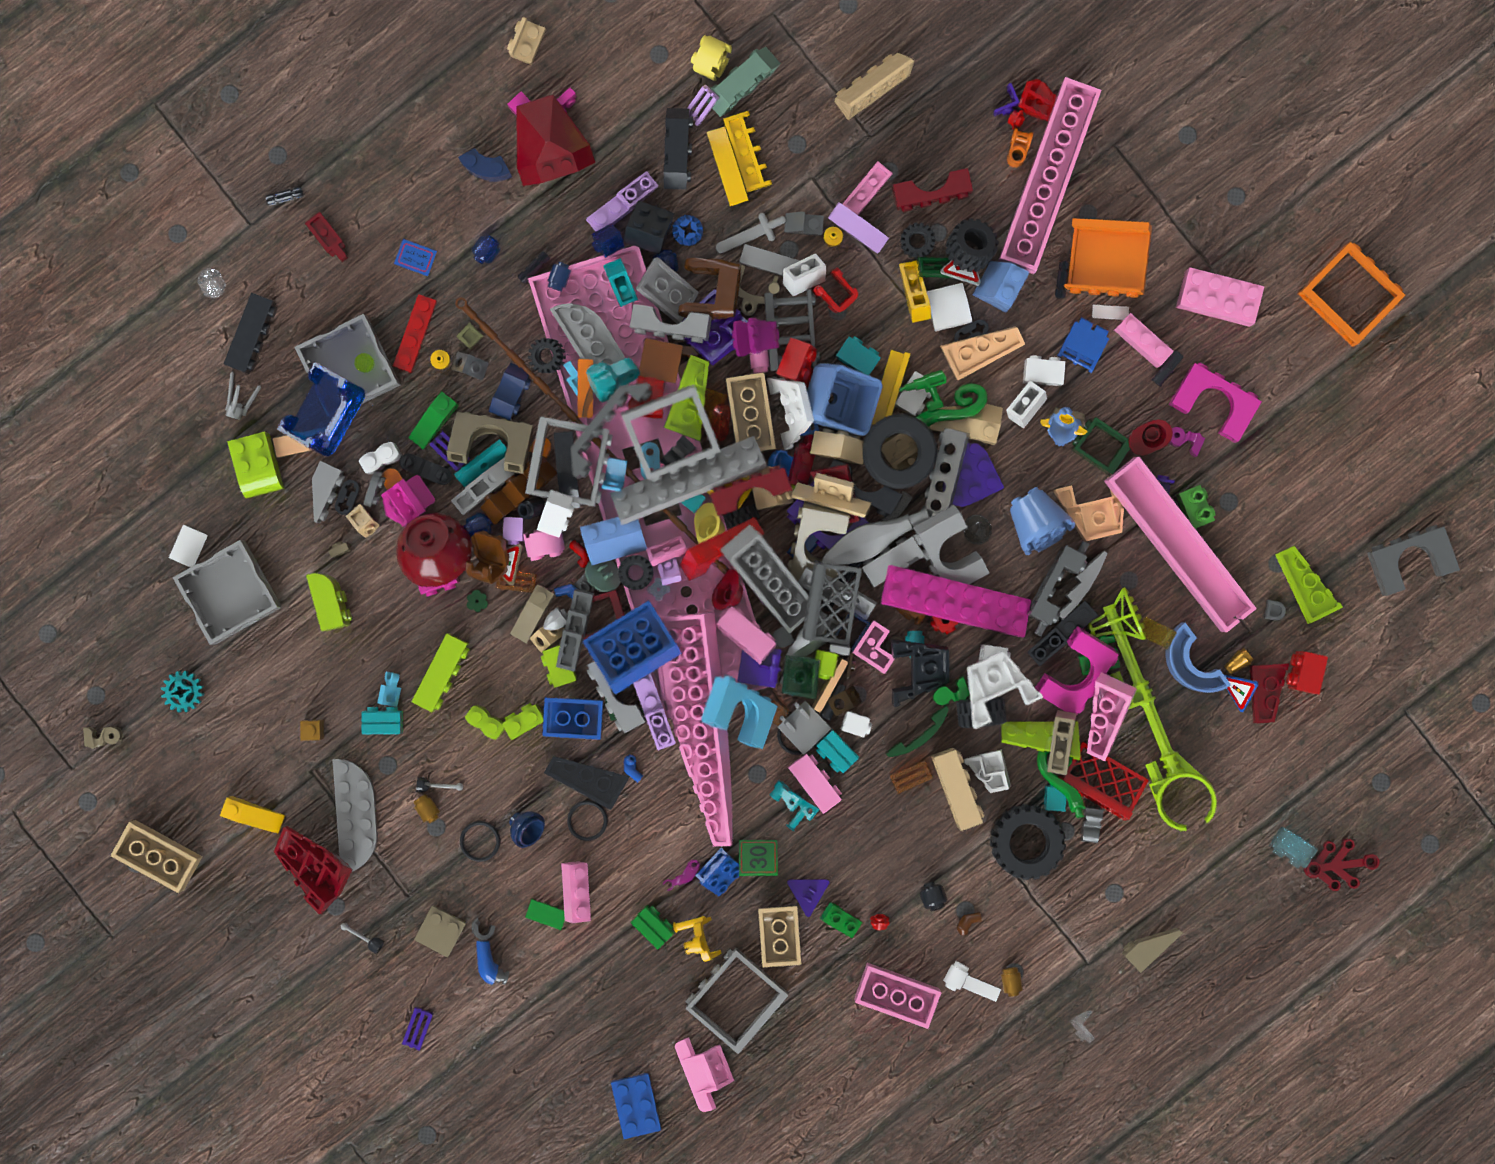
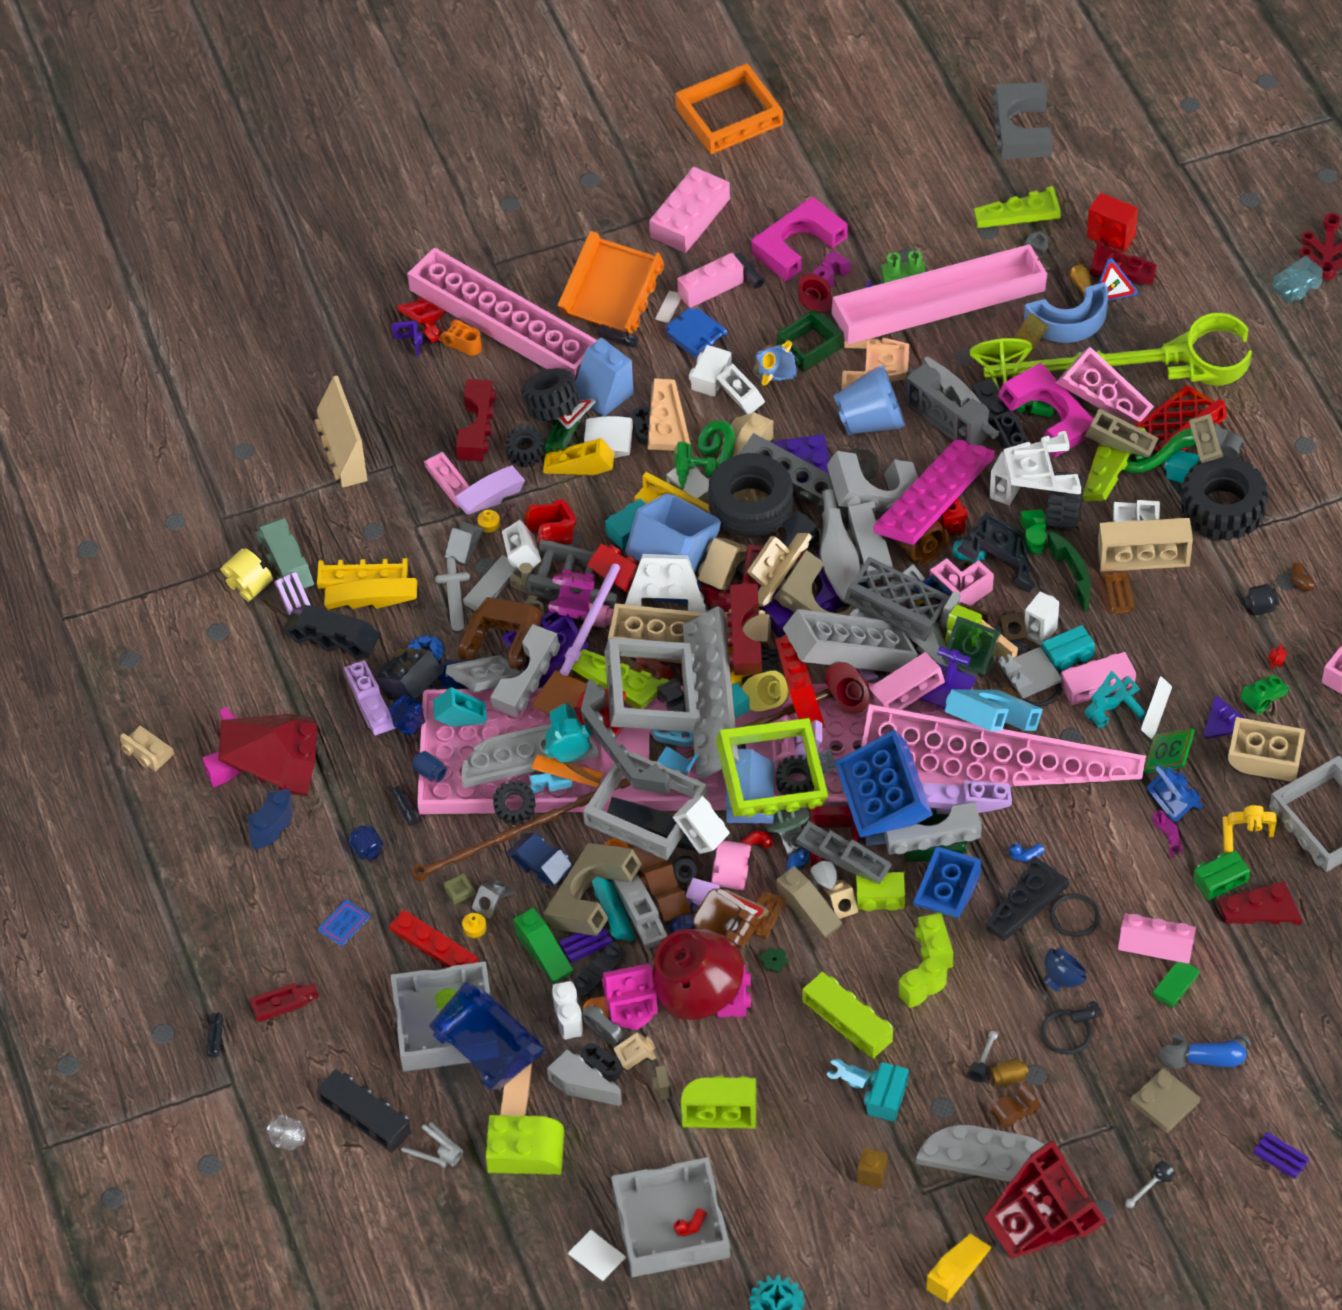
camera: 70 degrees left, 35 degrees down
none -> lavender bar [560,563,620,676]
none -> red arm [673,1208,707,1237]
none -> lime window [715,718,828,818]
none -> reddish brown leg [990,1081,1040,1128]
none -> black arm [1070,1001,1101,1024]
none -> white sticker [1141,677,1172,740]
none -> dark tan plate [1189,414,1223,463]
none -> dark red wing [1217,881,1302,925]

